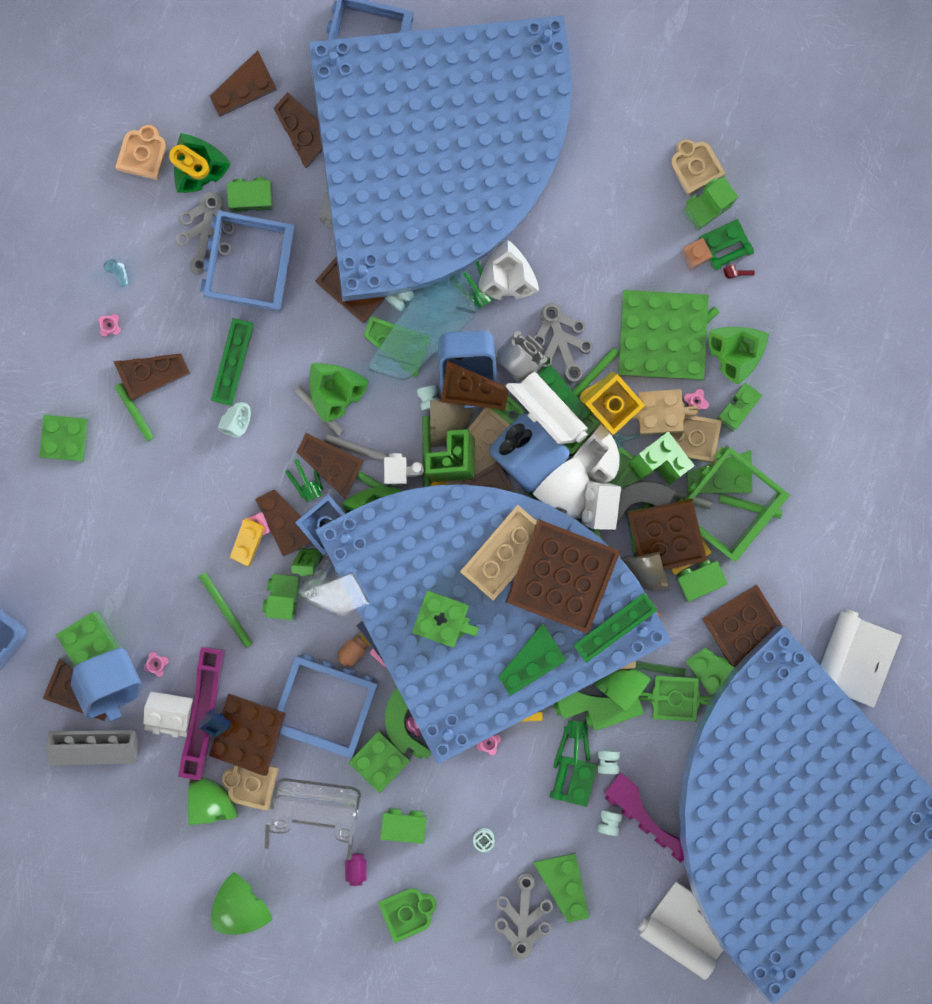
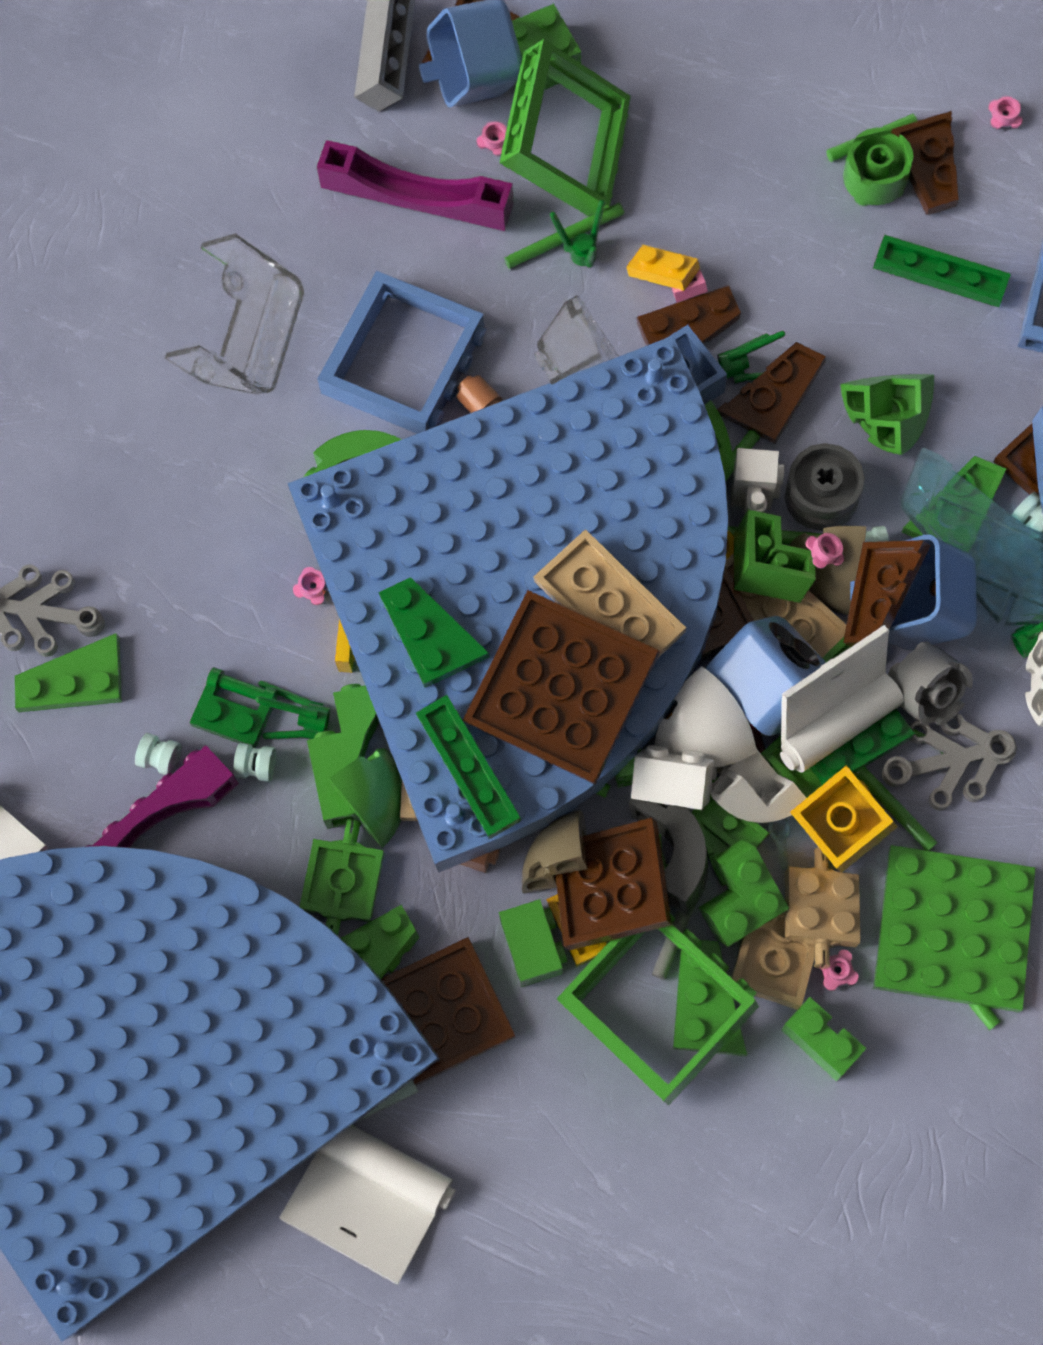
camera: 100 degrees right, 15 degrees down
bright green plate [39,415,88,462] -> none
white brick [143,692,193,738] -> none
bright green brick [188,777,238,825] -> none
dark blue tile [199,708,230,738] -> none
reddish brown plate [209,694,286,776] -> none
bright green brick [211,872,273,935] -> none
light aqua rock [218,402,251,438] -> none
tan plate [222,766,279,811] -> none
bright green brick [262,574,300,620] -> none
bright green plate [291,548,322,576] -> none
light grey piece [294,385,344,437] -> none
light grey piece [324,434,387,462] -> none
magenta brick [345,853,367,886] -> none
bright green brick [349,729,411,793] -> none
bright green plate [378,888,437,943] -> none
bright green brick [380,808,427,844] -> none
bright green hinge [412,590,479,648] -> none
light aqua wheel [473,828,495,852] -> none
bright green piece [635,661,692,677] -> none
bright green brick [709,327,769,384] -> none
bright green piece [718,494,783,519] -> none
none -> bright green window [499,39,631,217]
none -> green plant [550,200,605,268]
none -> dark grey wheel [784,443,865,531]
none -> bright pink plate [806,533,844,569]
none -> bright green brick [843,127,913,206]

